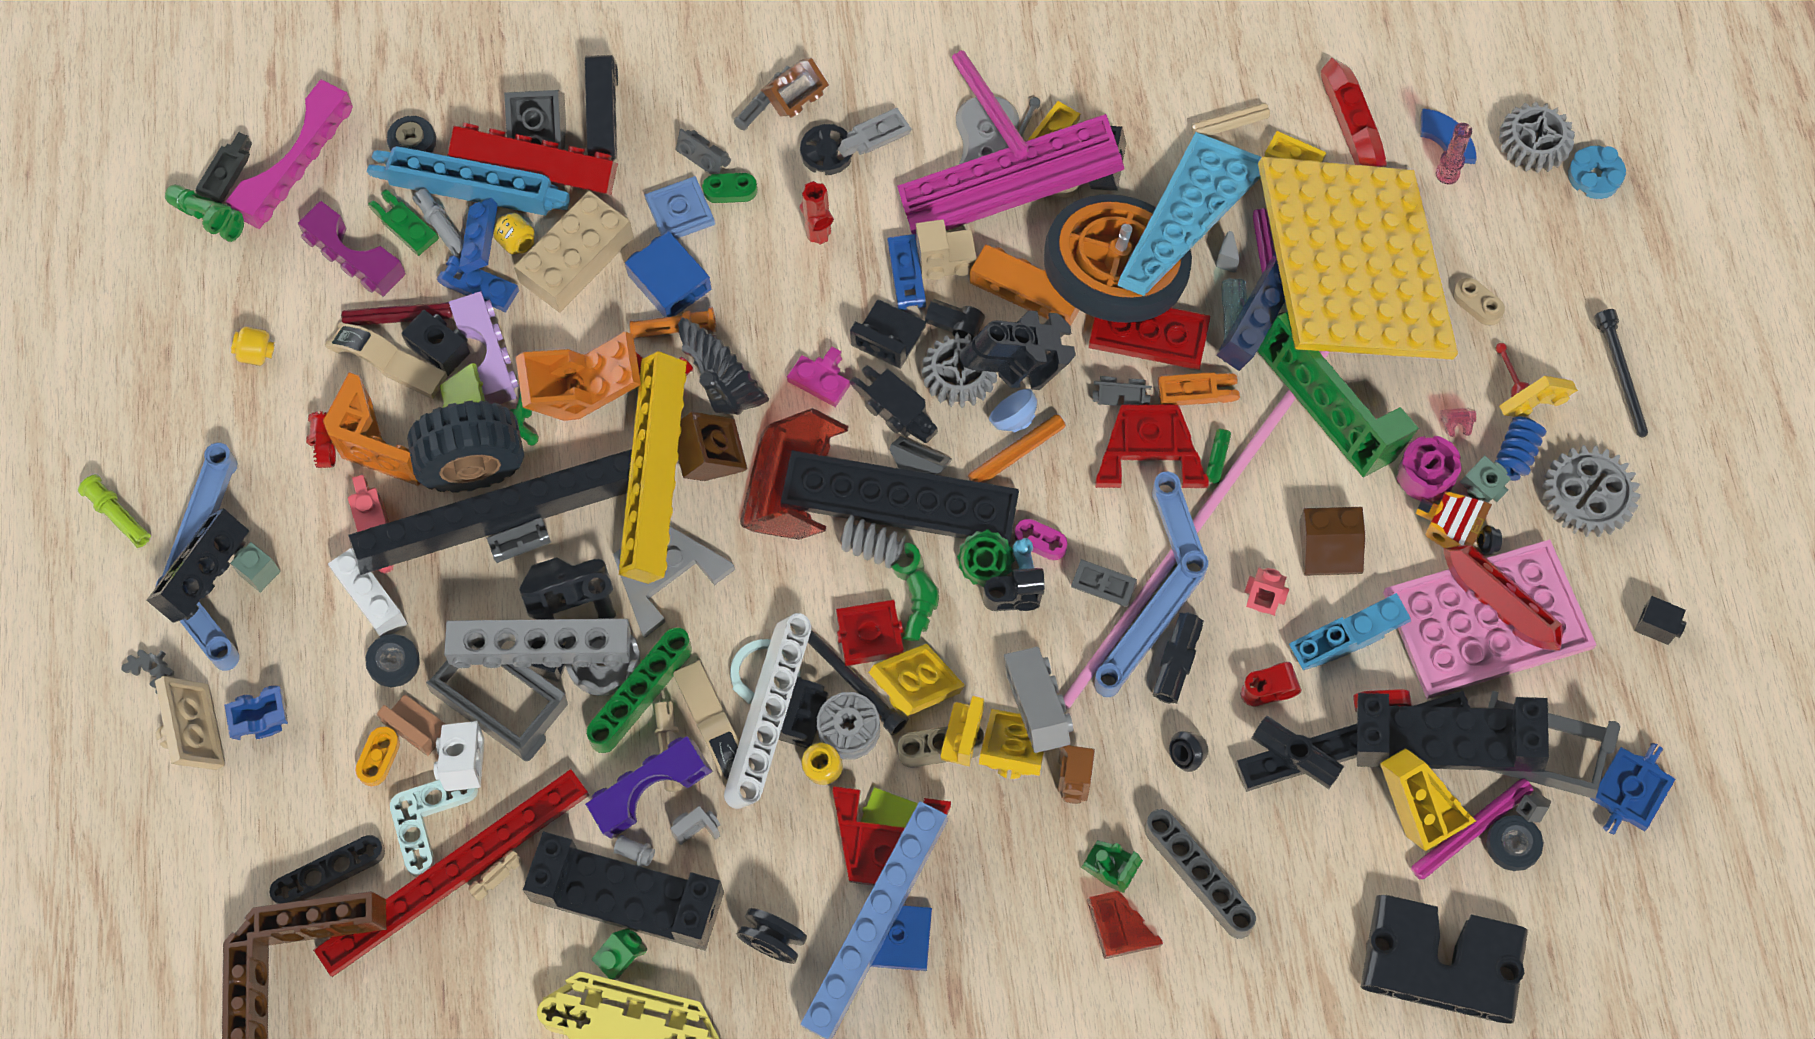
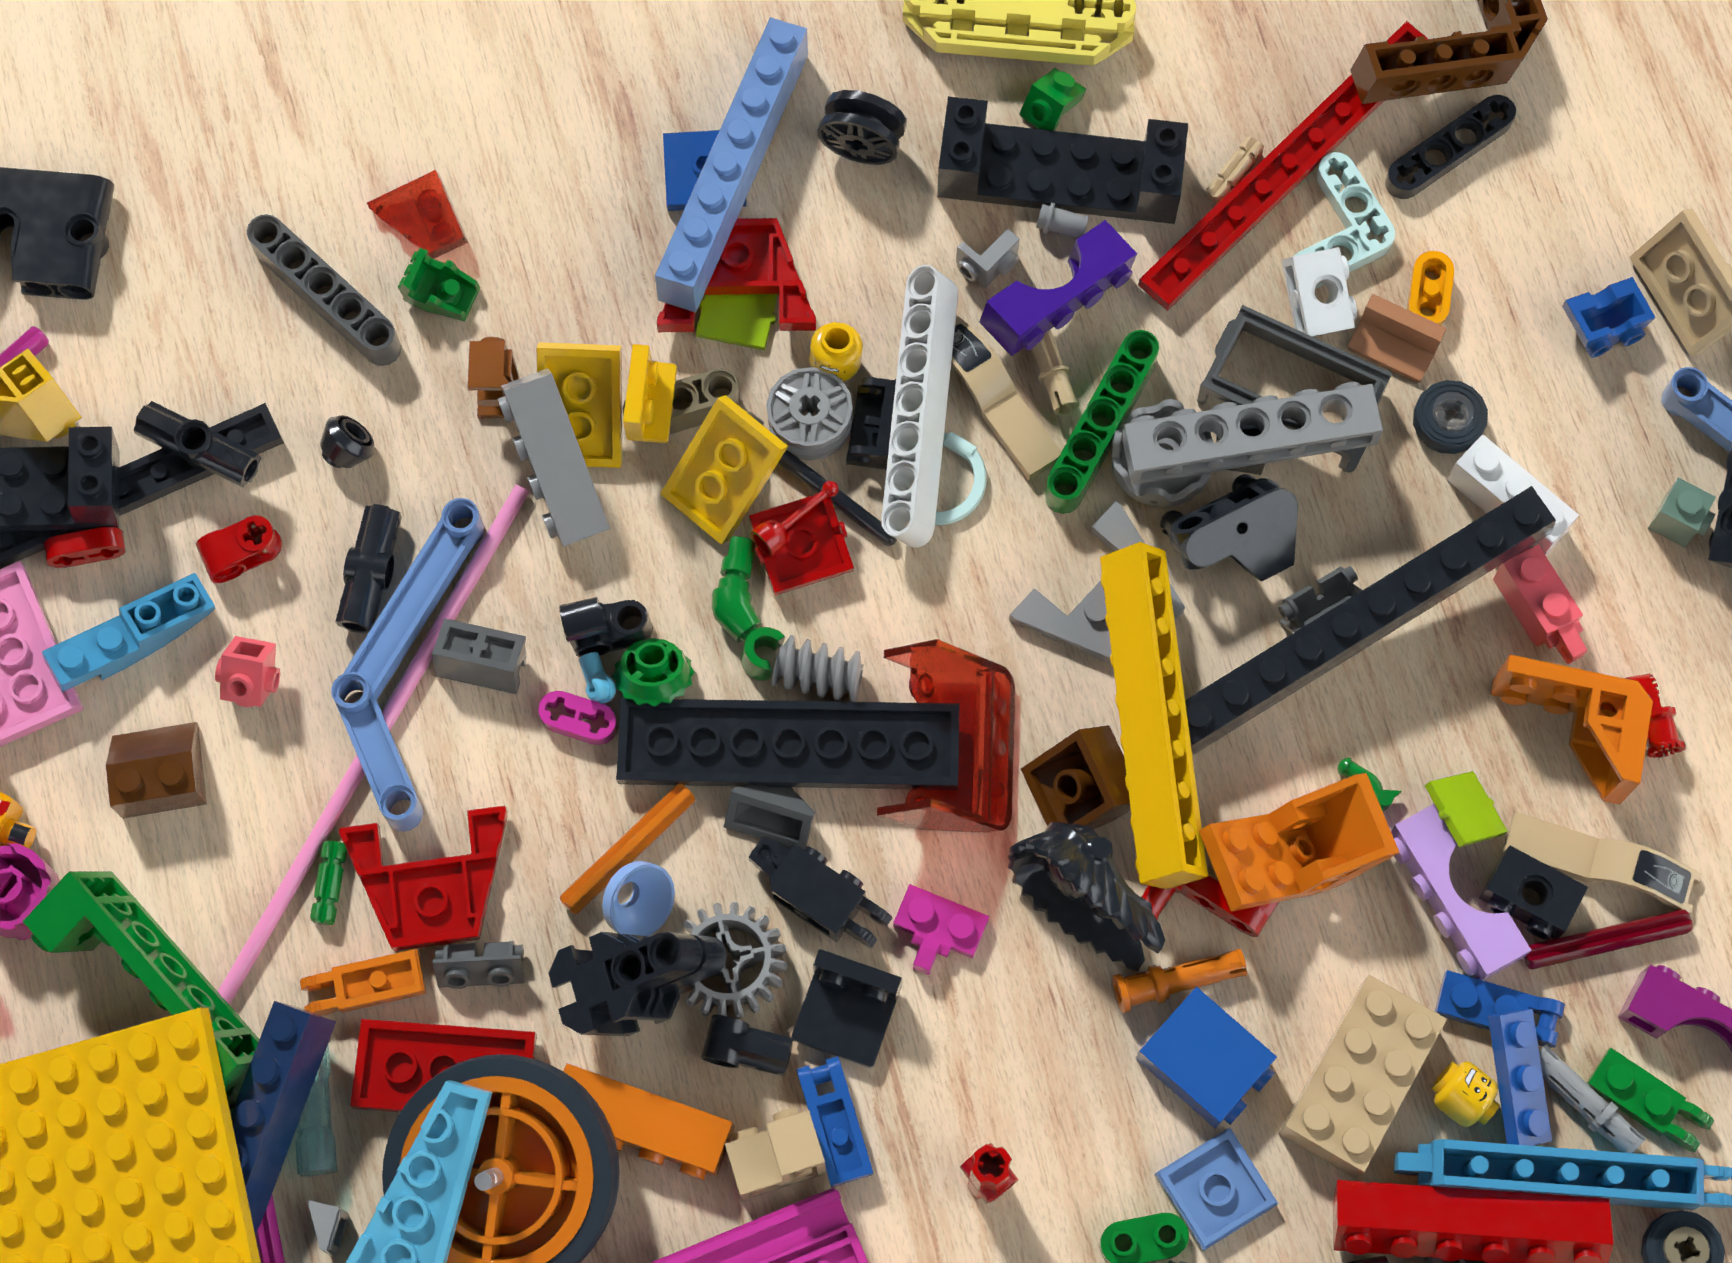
camera: 170 degrees right, 5 degrees up
black wheel [407,401,524,493] -> none
none -> red hinge [750,481,839,558]

